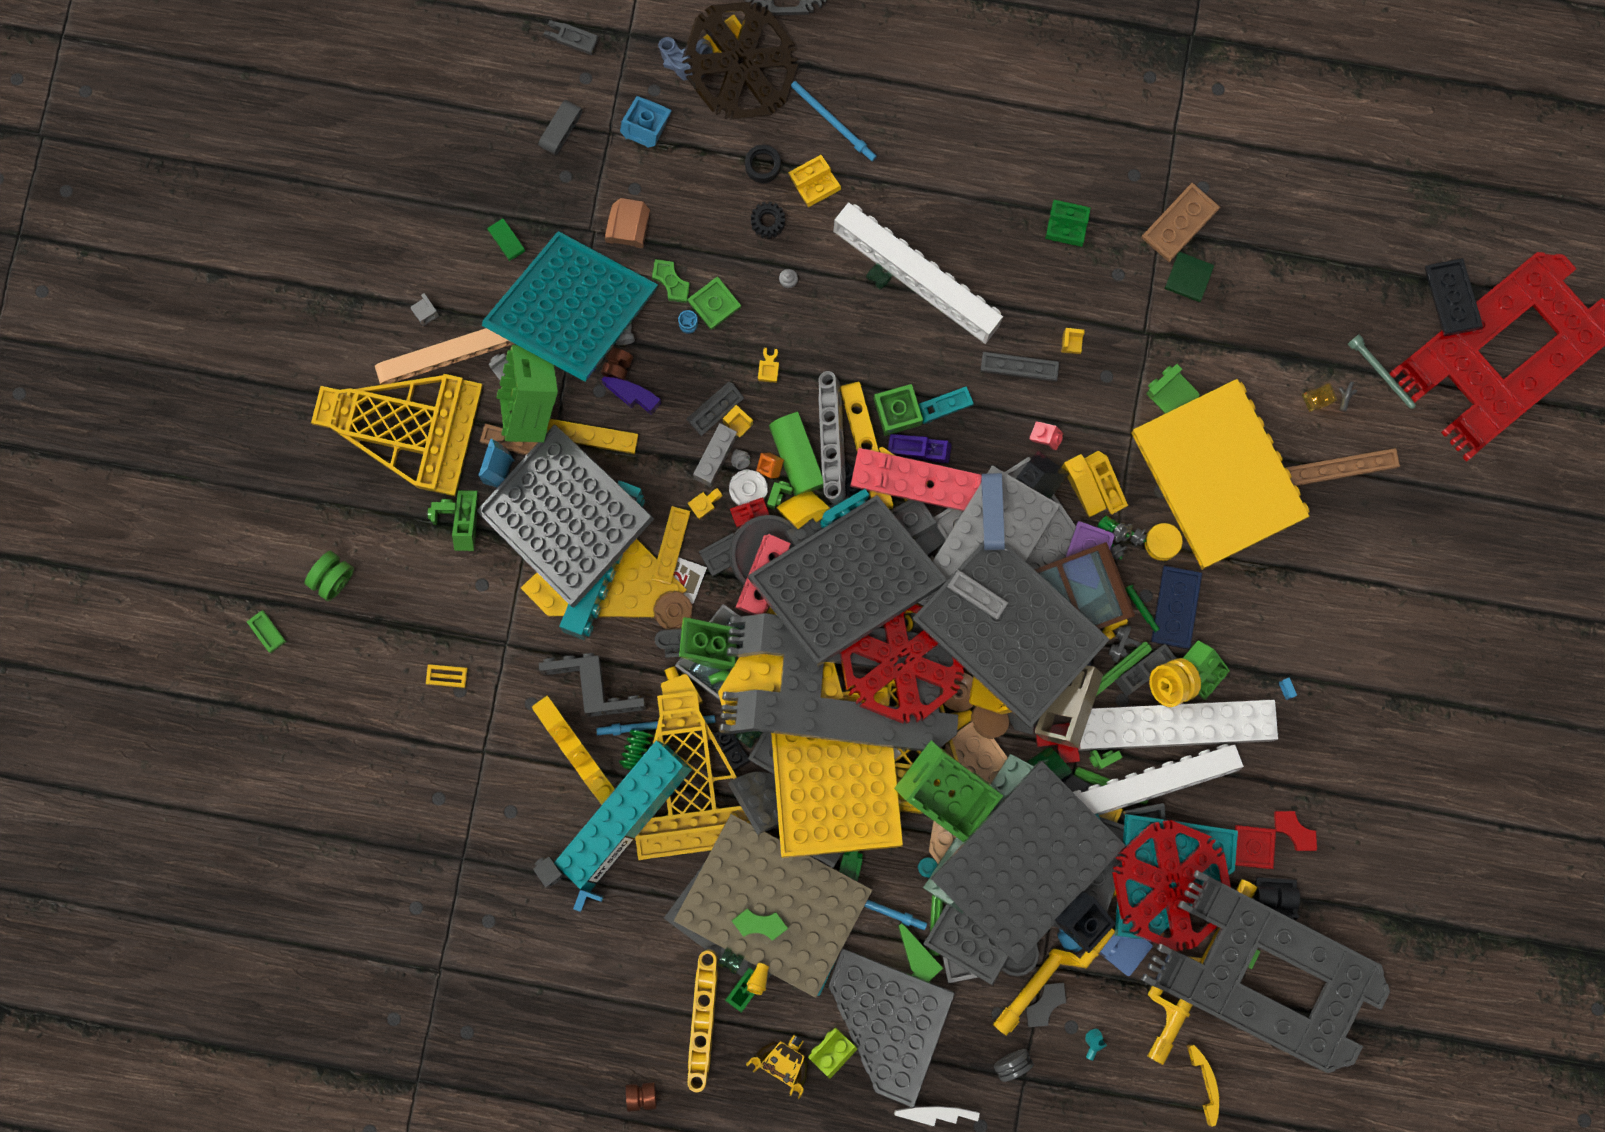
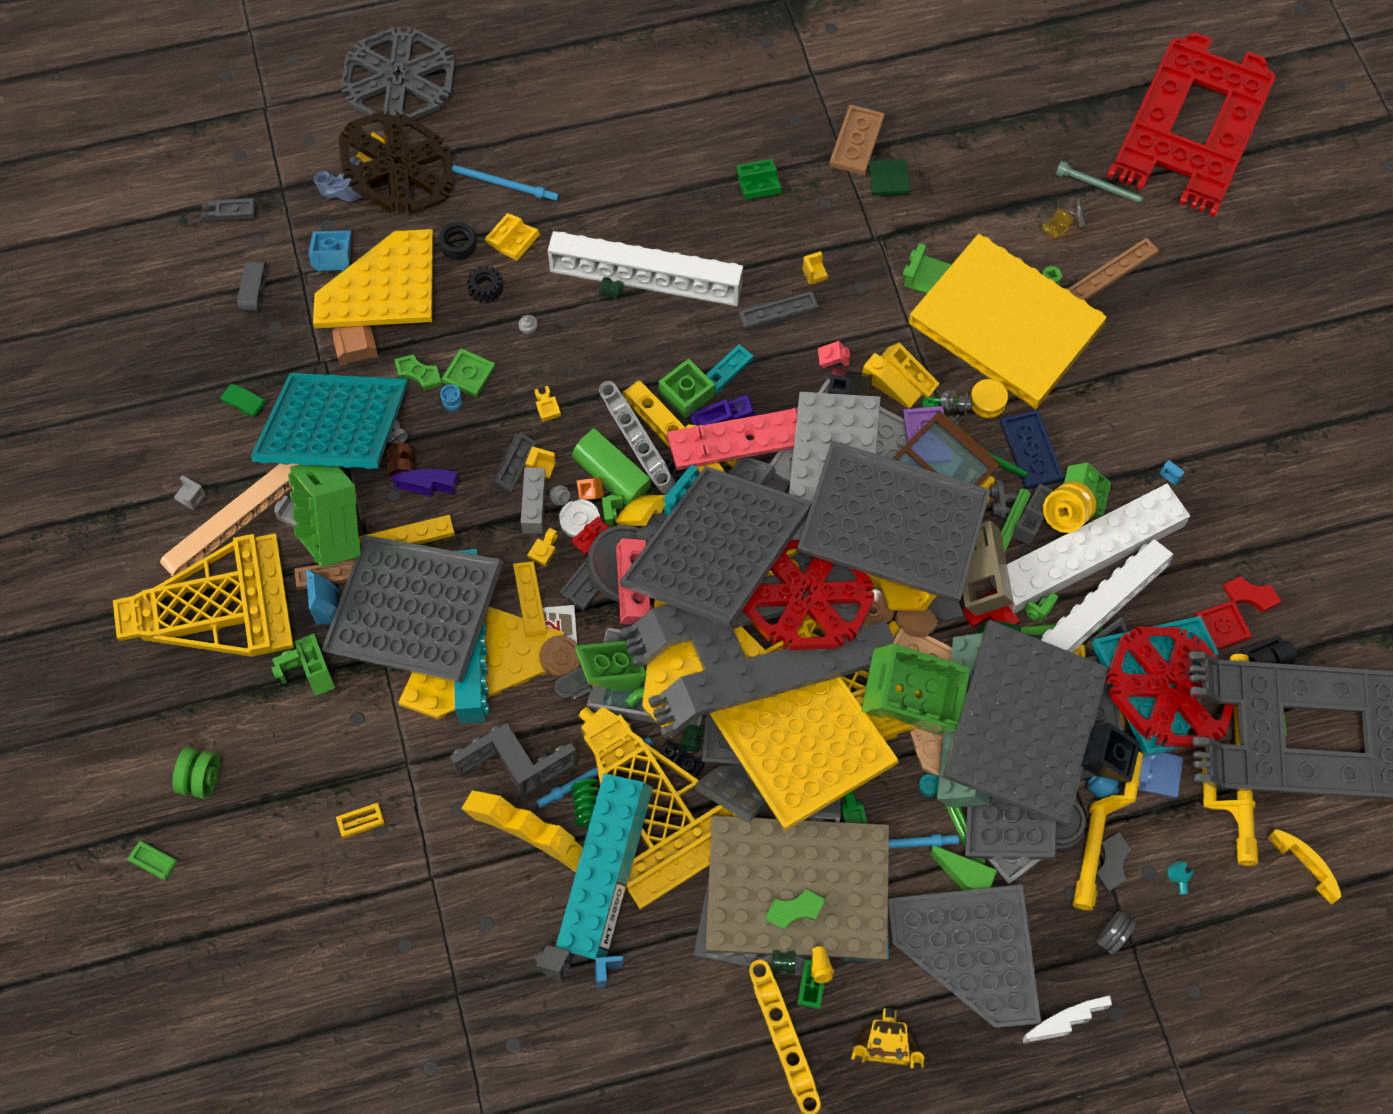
camera: 20 degrees left, 15 degrees down
lime bracket [808,1028,857,1079] -> none
light grey tile [947,570,1008,620] -> none
sand blue beam [981,473,1005,550] -> none
black tile [1424,258,1483,337] -> none
none -> yellow plate [313,229,433,328]
none -> bright green wheel [1042,266,1062,285]

